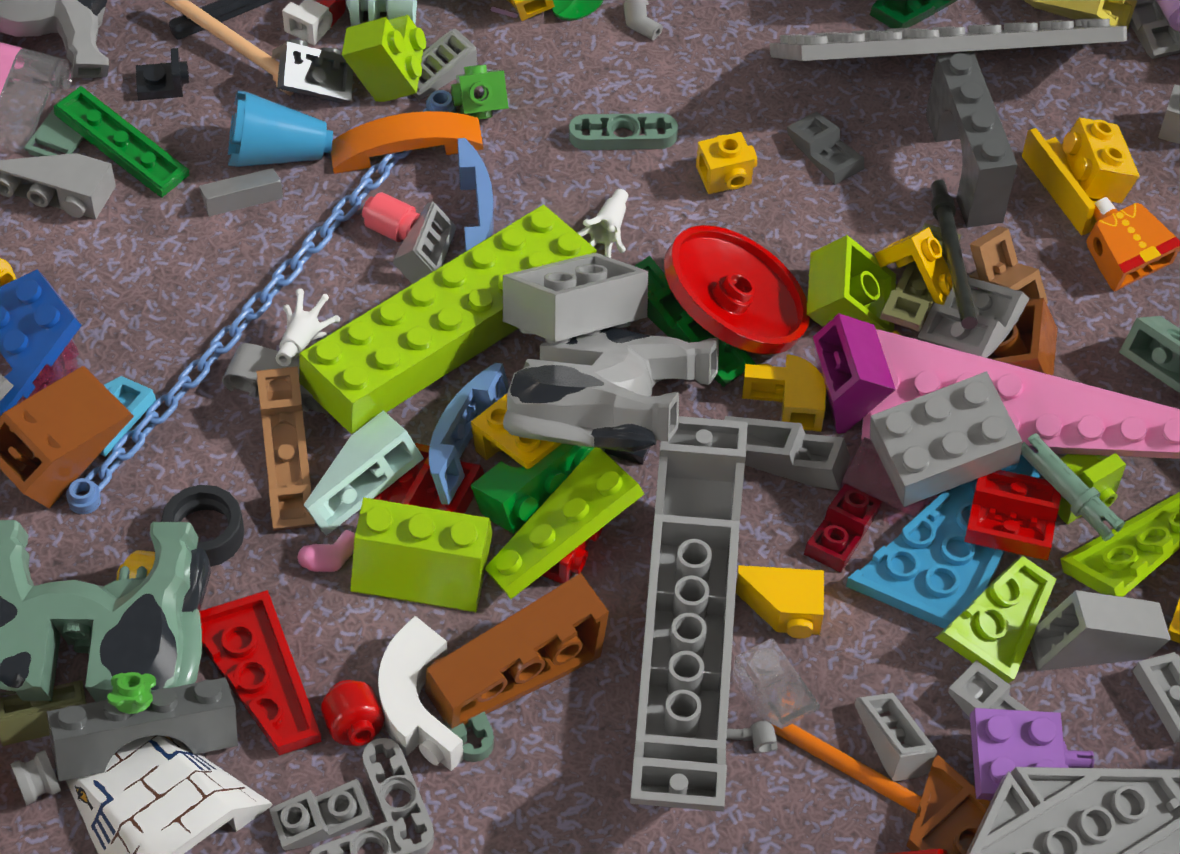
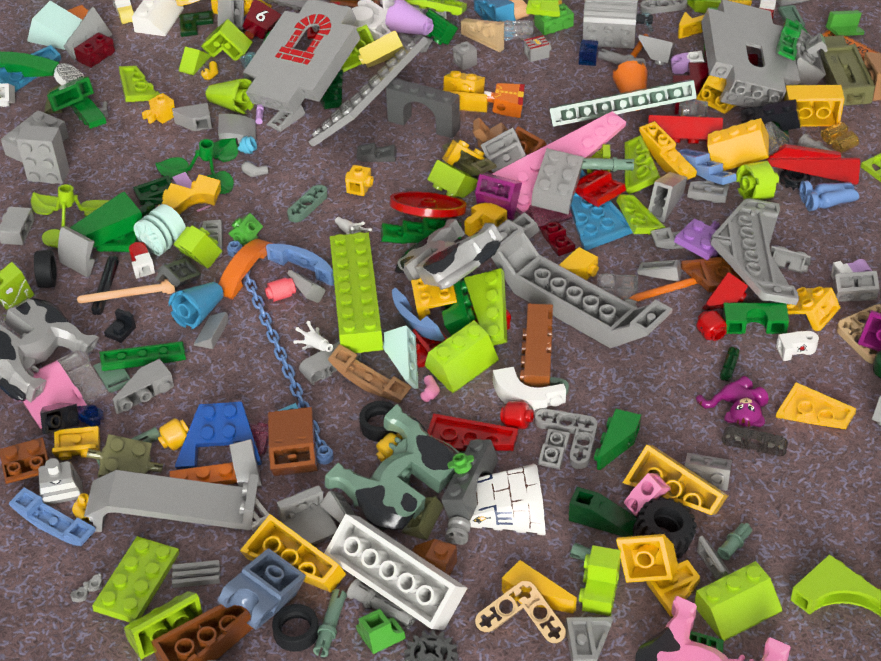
camera: 50 degrees left, 10 degrees down
light grey brick [503,253,648,344] -> none
pearl dark grey bar [931,180,978,329] -> none

